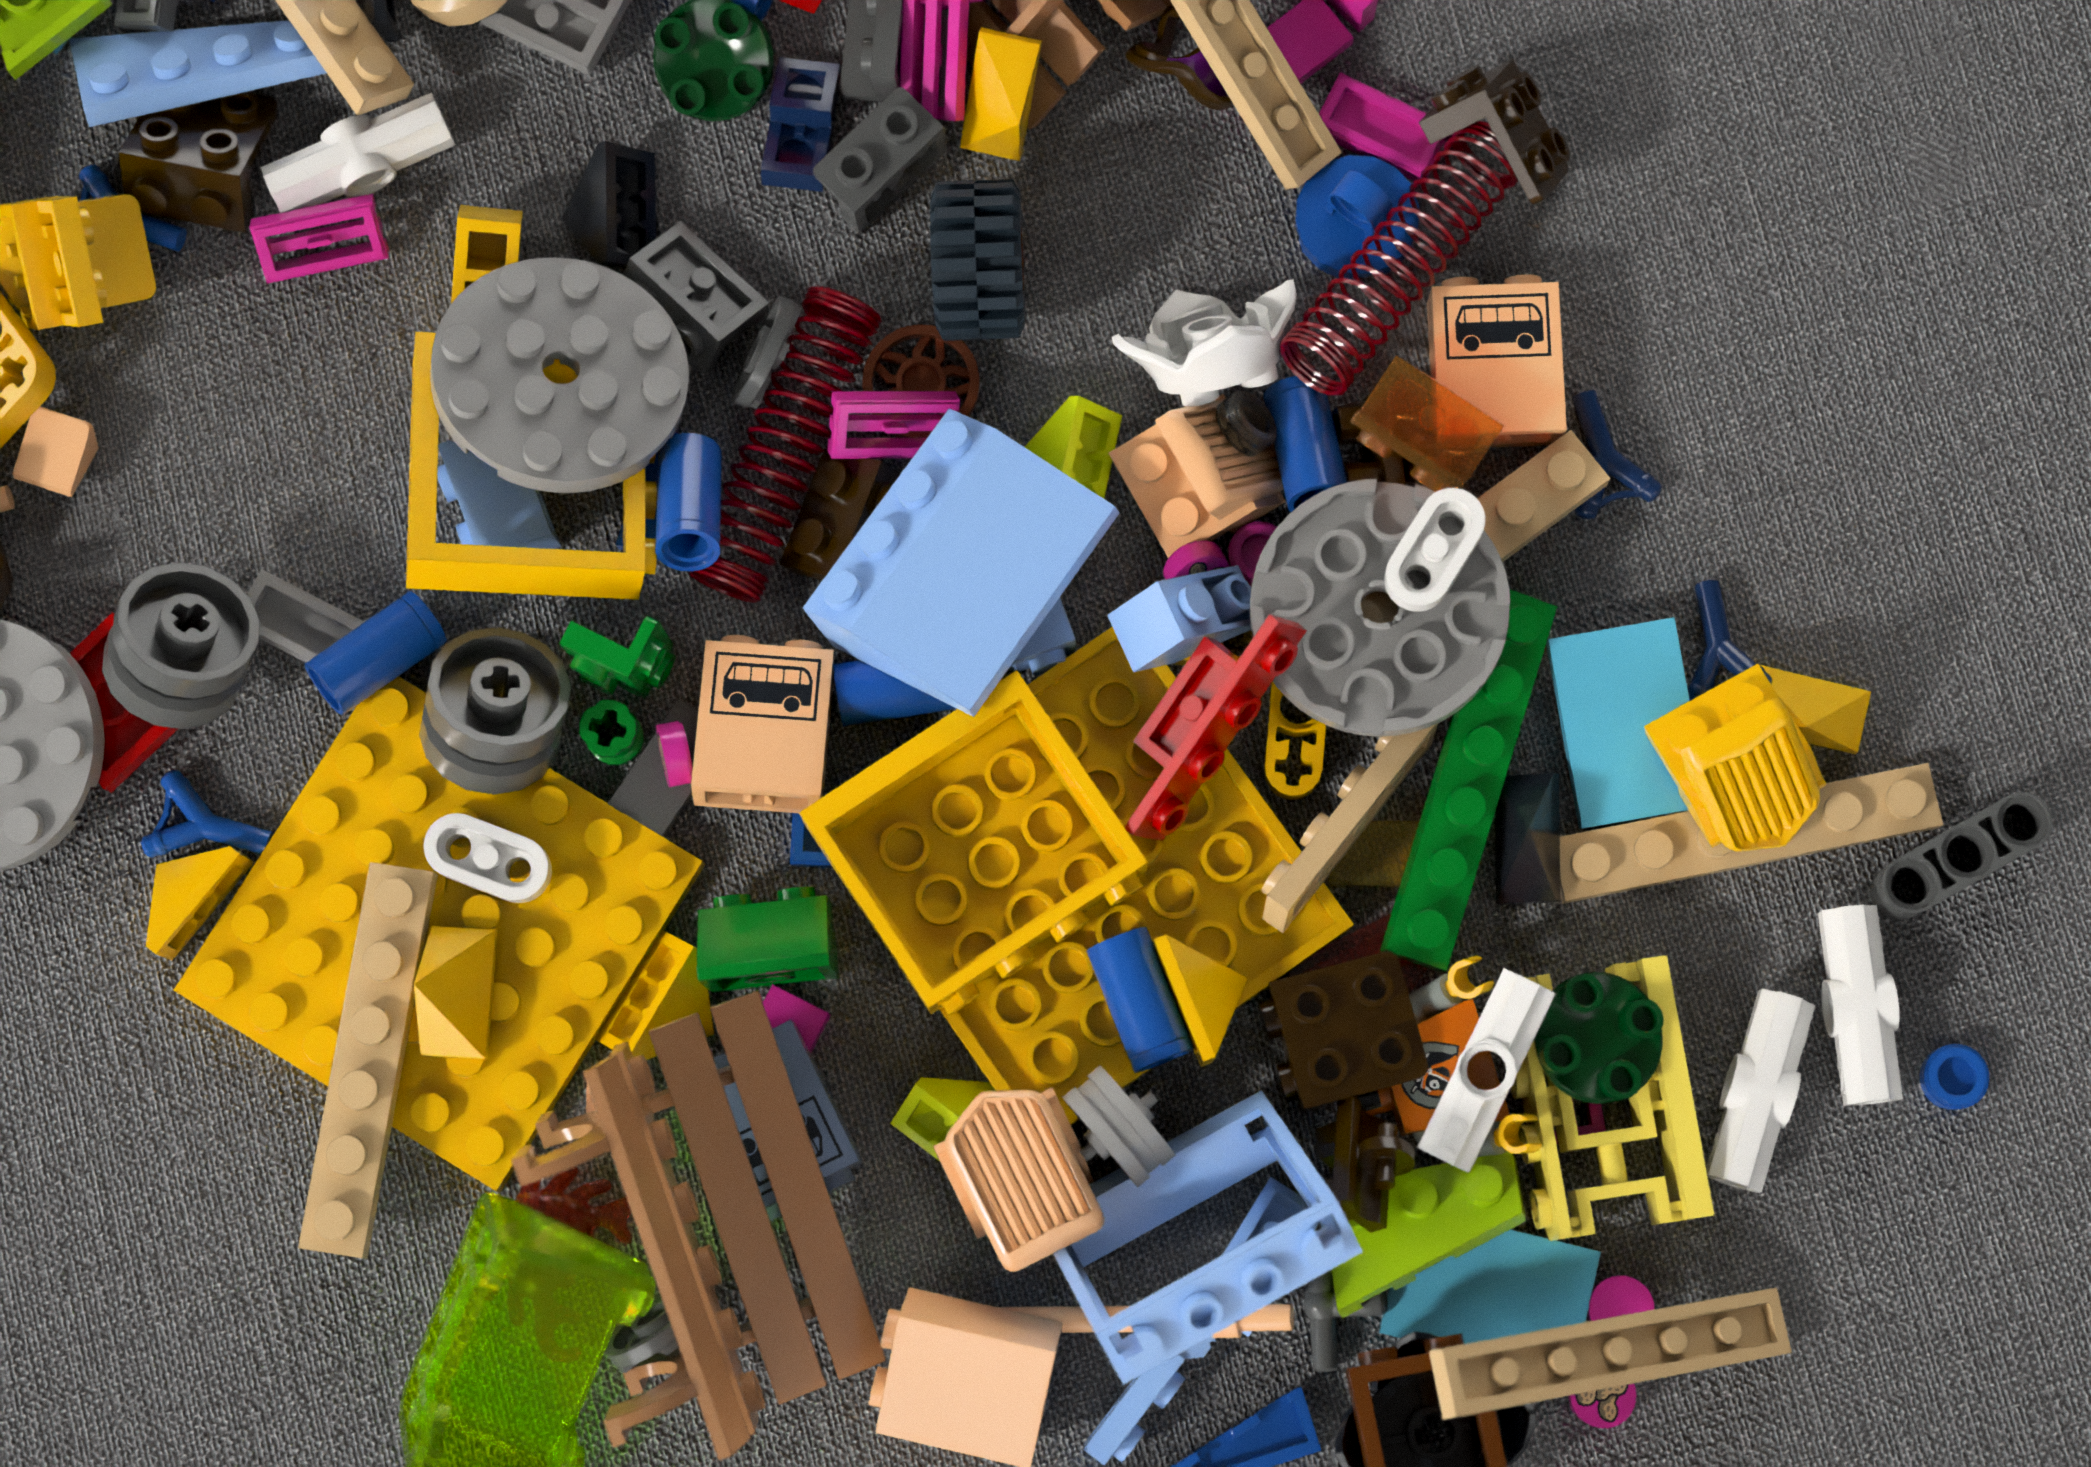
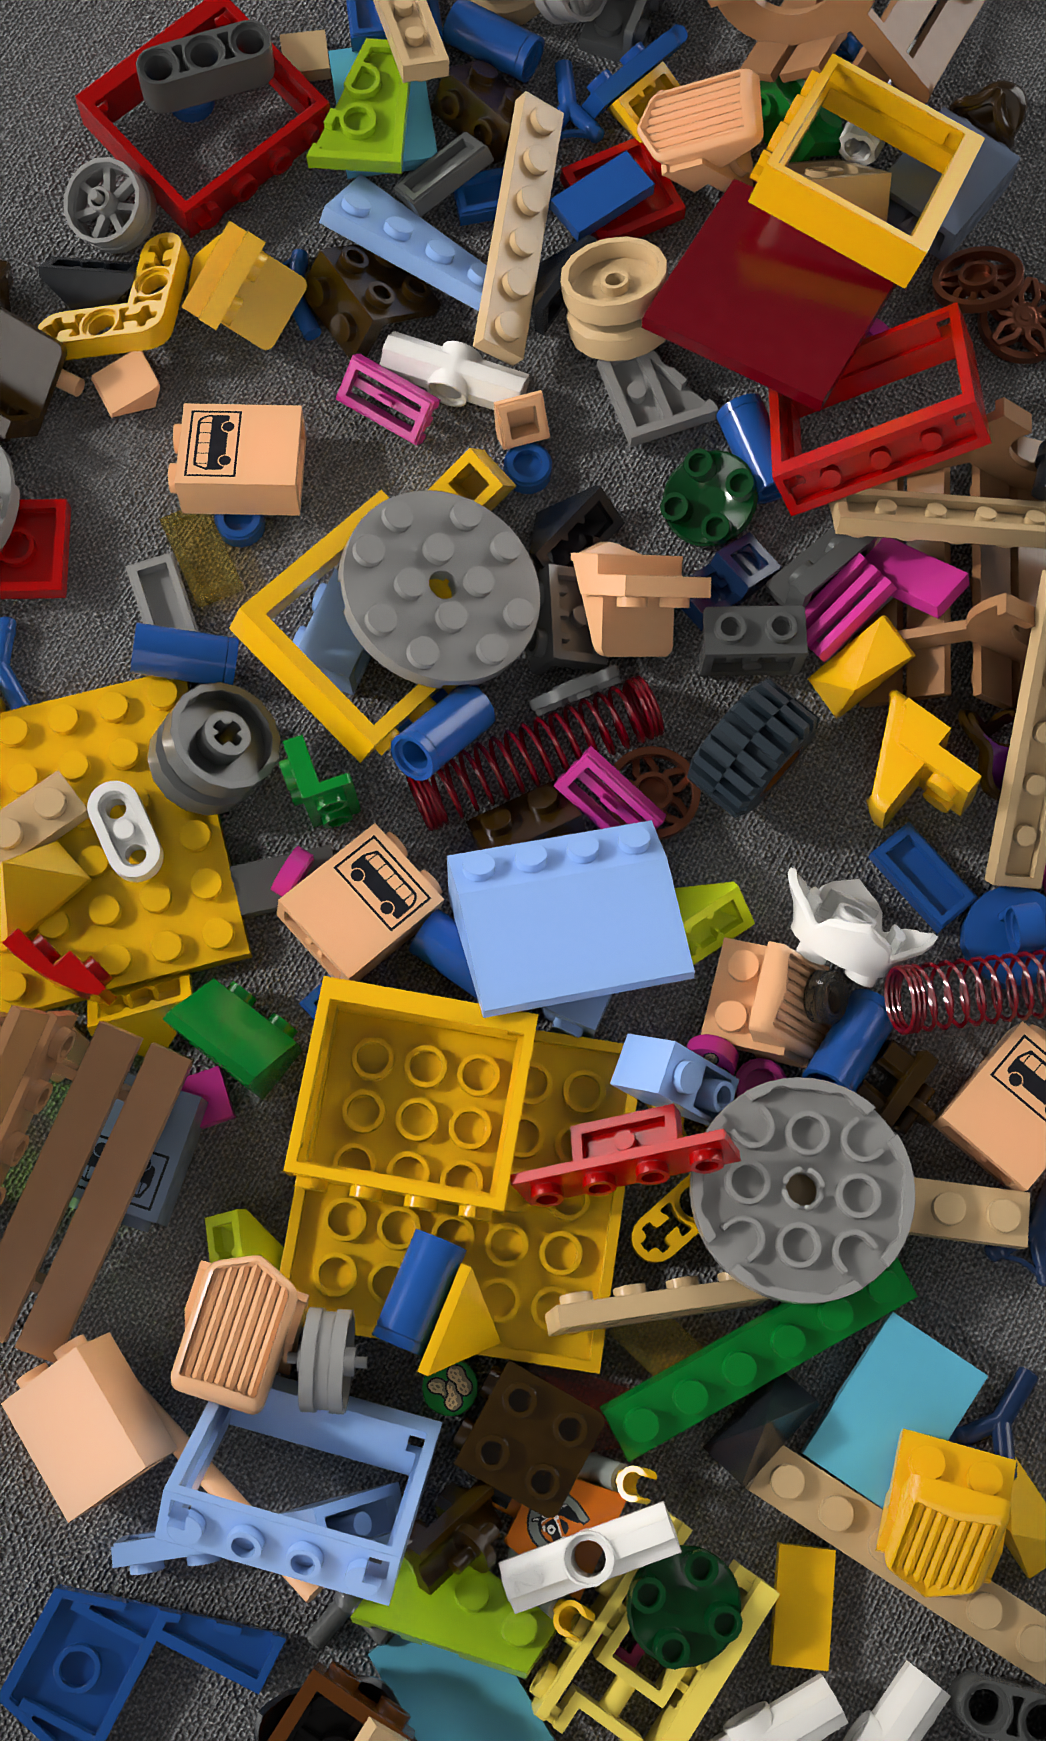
camera: 35 degrees right, 5 degrees down
dark grey wheel [102,562,260,729] -> none
green bush [579,700,644,766] -> none
clear orange bracket [1350,355,1505,492] -> none
white plate [1384,488,1485,611] -> none
none -> red slope [2,928,117,1005]
none -> clear yellow tile [159,510,244,608]
none -> light nougat brick [168,403,307,516]
none -> blue tile [214,514,266,547]
none -> tile [422,1361,478,1416]
none -> light nougat slope [494,390,550,450]
none -> blue tile [504,443,552,494]
none -> light nougat piece [571,542,711,657]
none -> yellow tile [769,1542,836,1671]
none -> yellow piece [866,690,982,829]
none -> blue tile [868,822,978,934]

